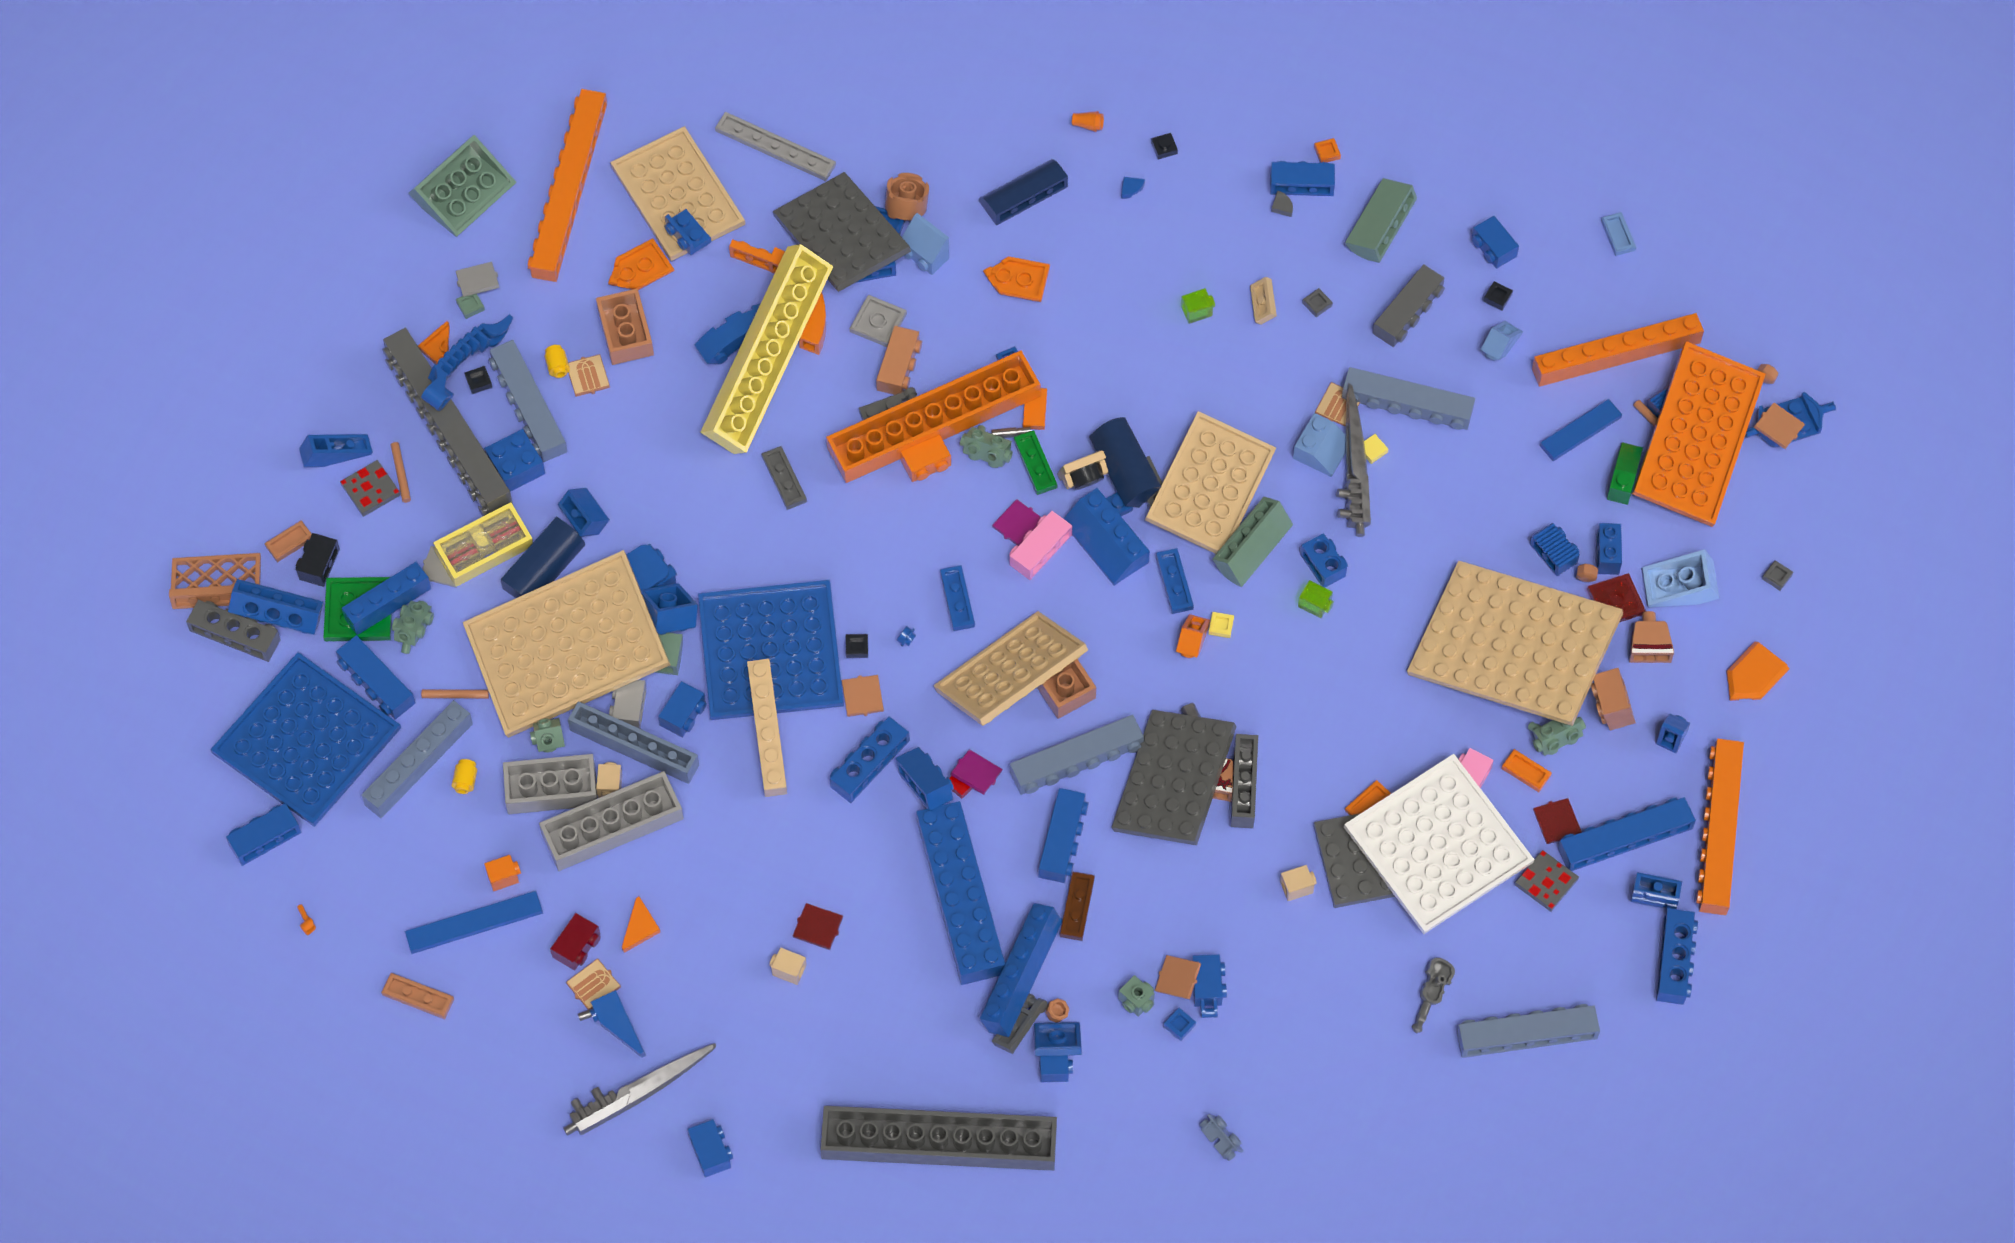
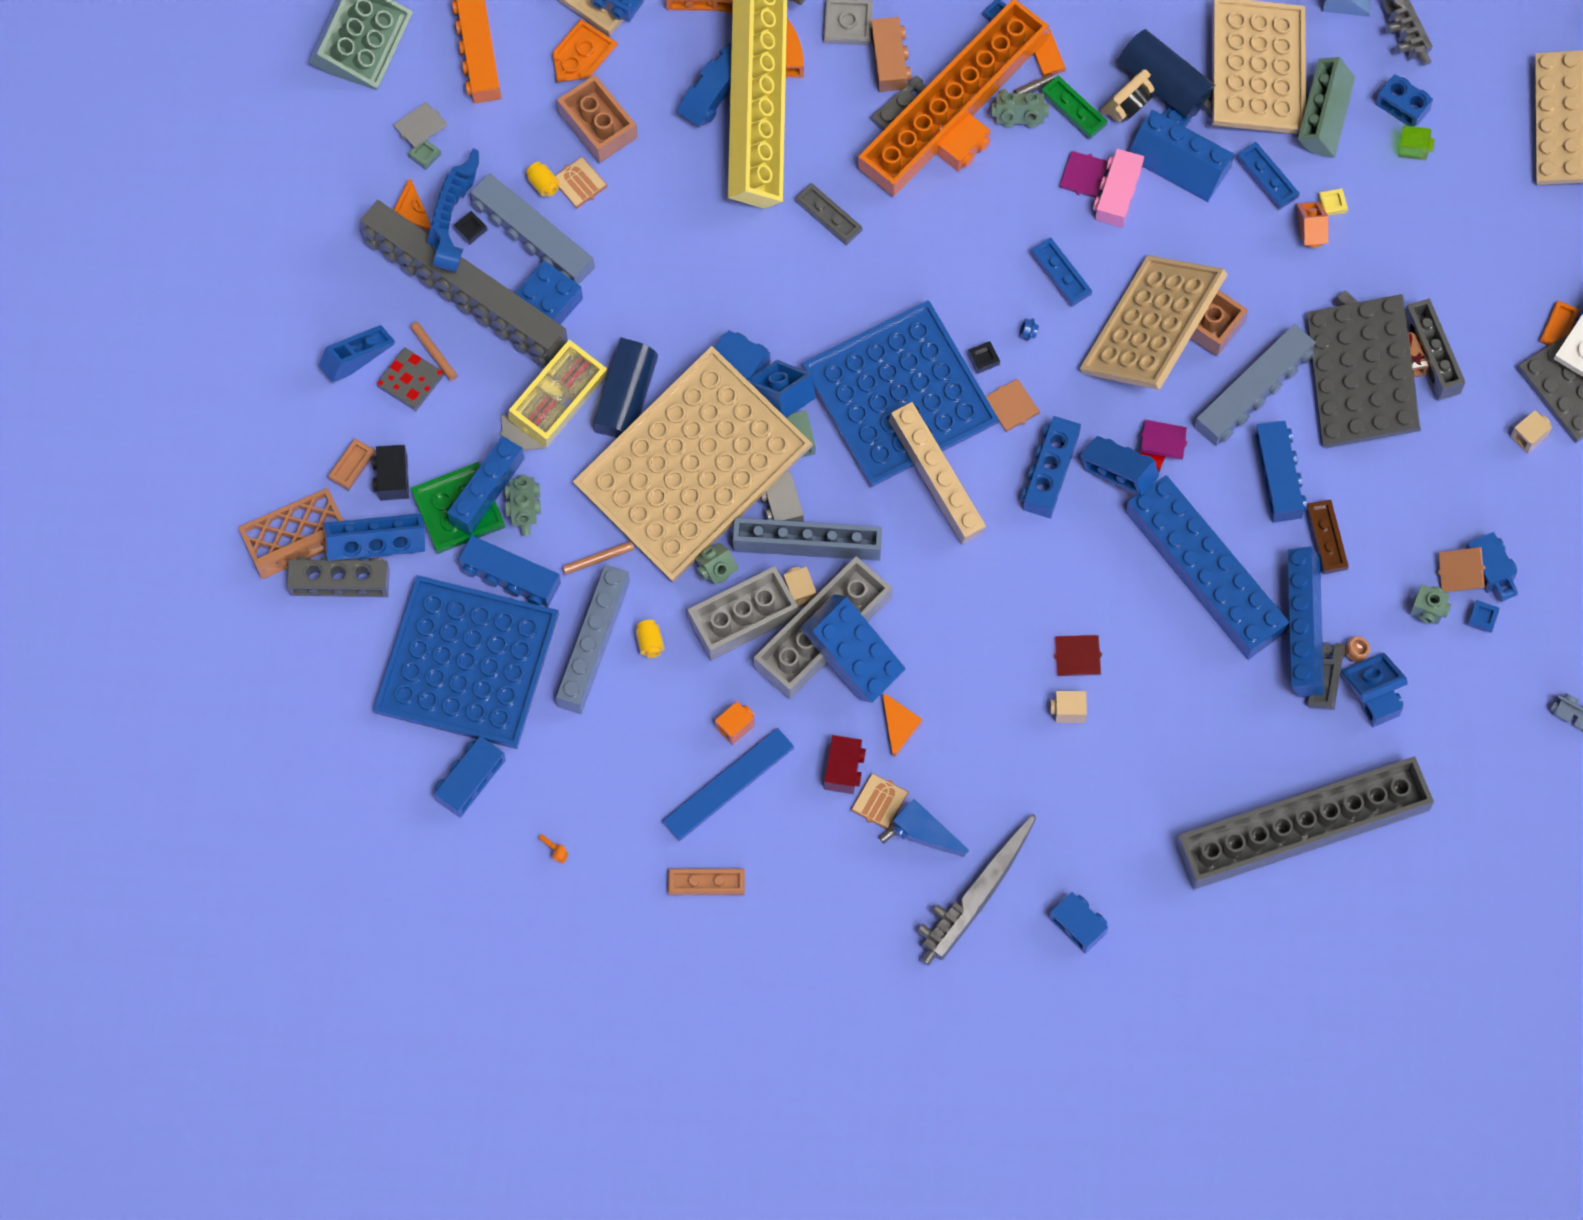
camera: 20 degrees left, 5 degrees up
blue brick [558,488,610,537] -> none
blue brick [658,681,707,738] -> none
none -> blue brick [800,594,906,703]

